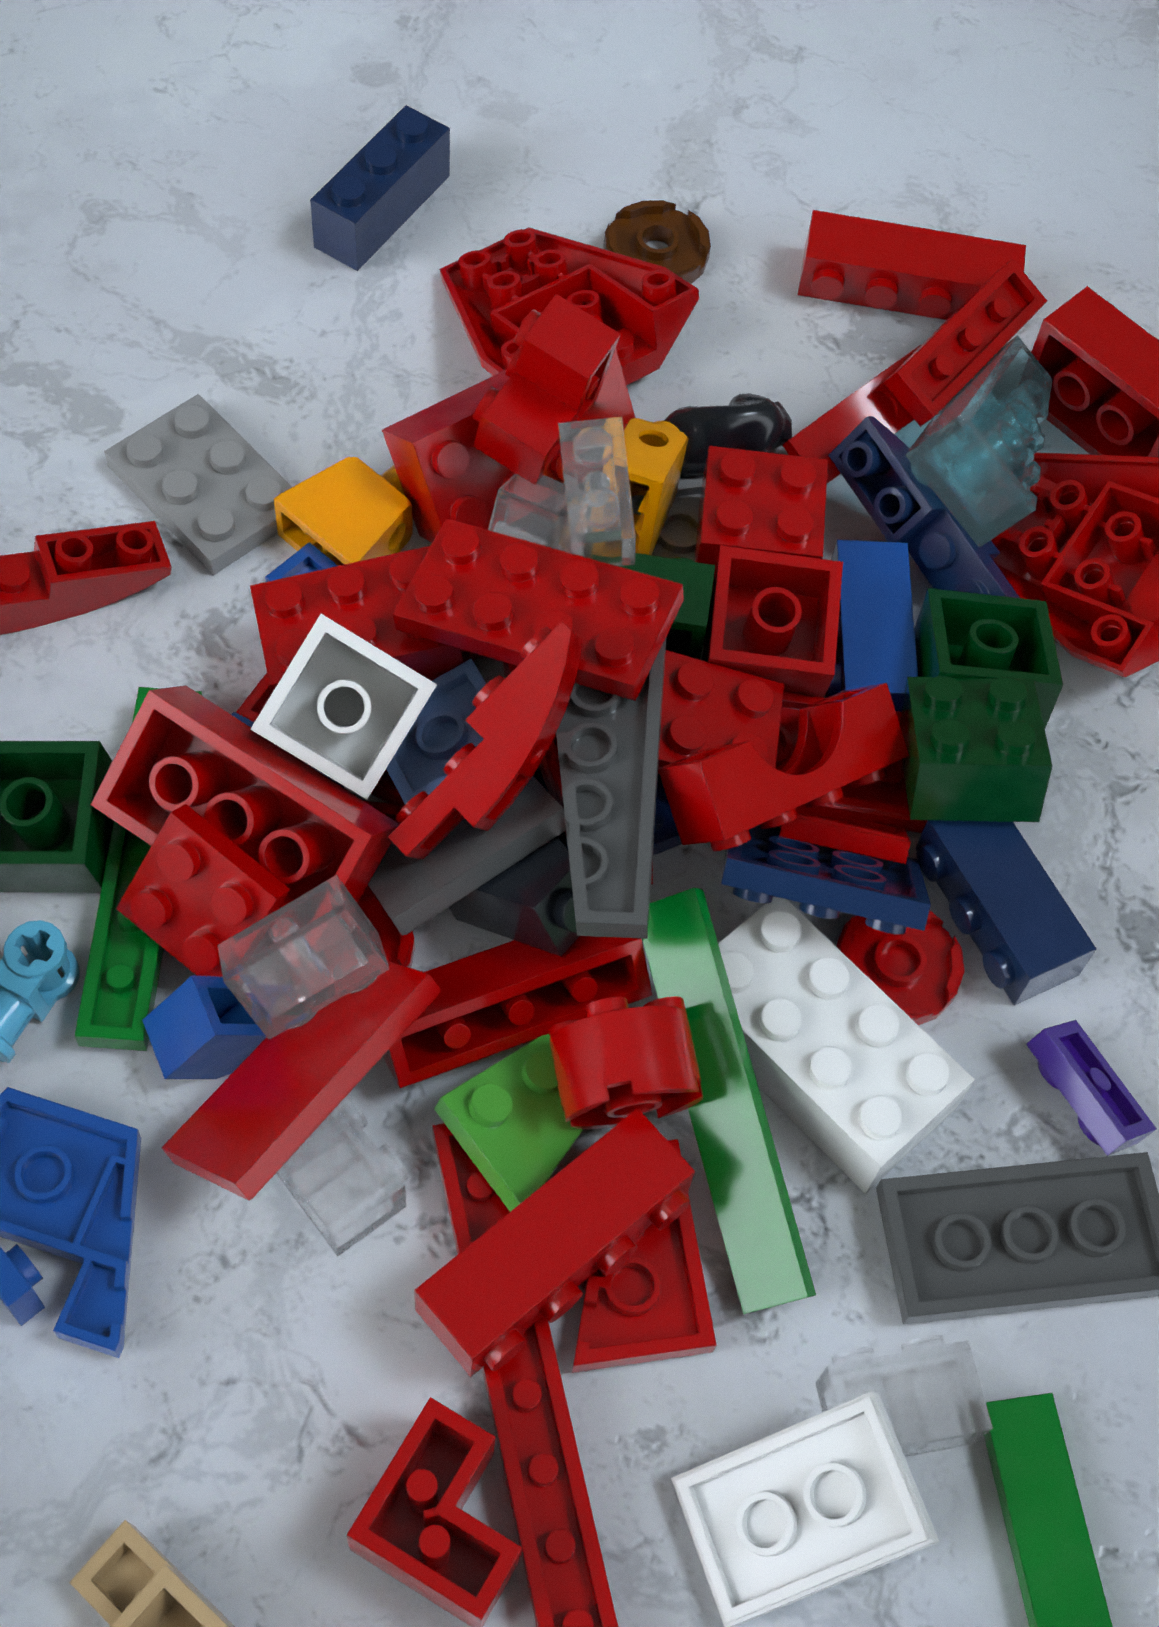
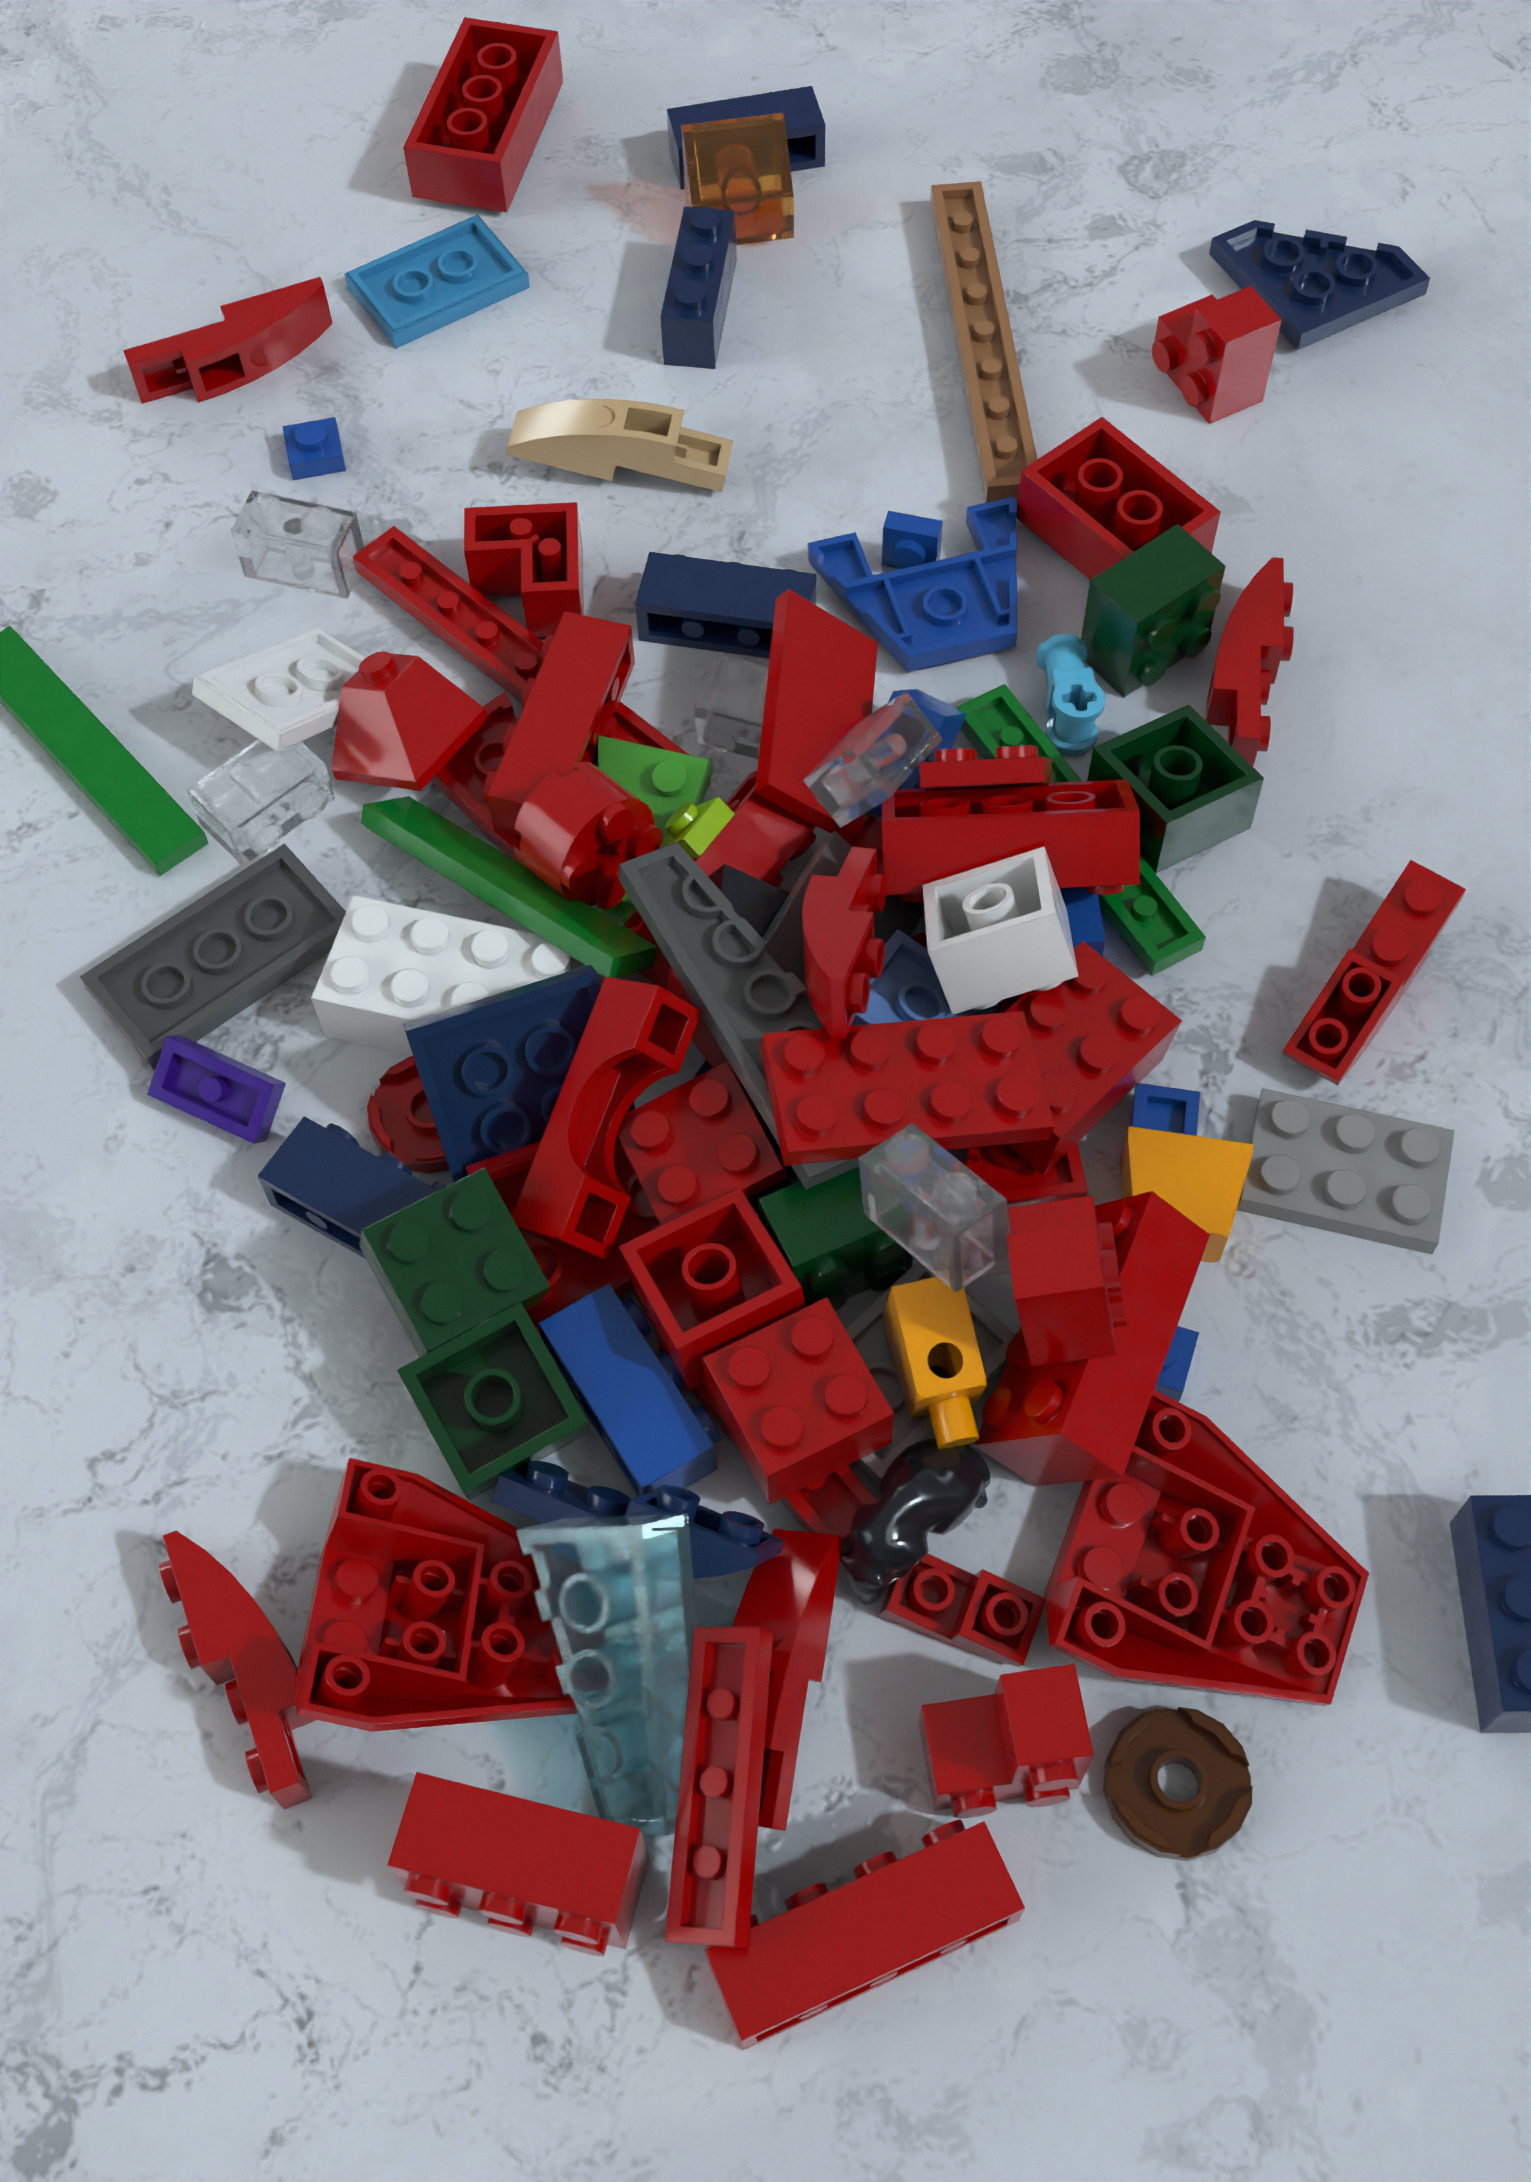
camera: 155 degrees right, 0 degrees up
none -> red slope [331,651,489,791]
none -> dark blue brick [635,552,816,659]
none -> lime plate [658,796,735,859]
none -> red slope [879,1553,1046,1667]
none -> red brick [918,1663,1094,1818]

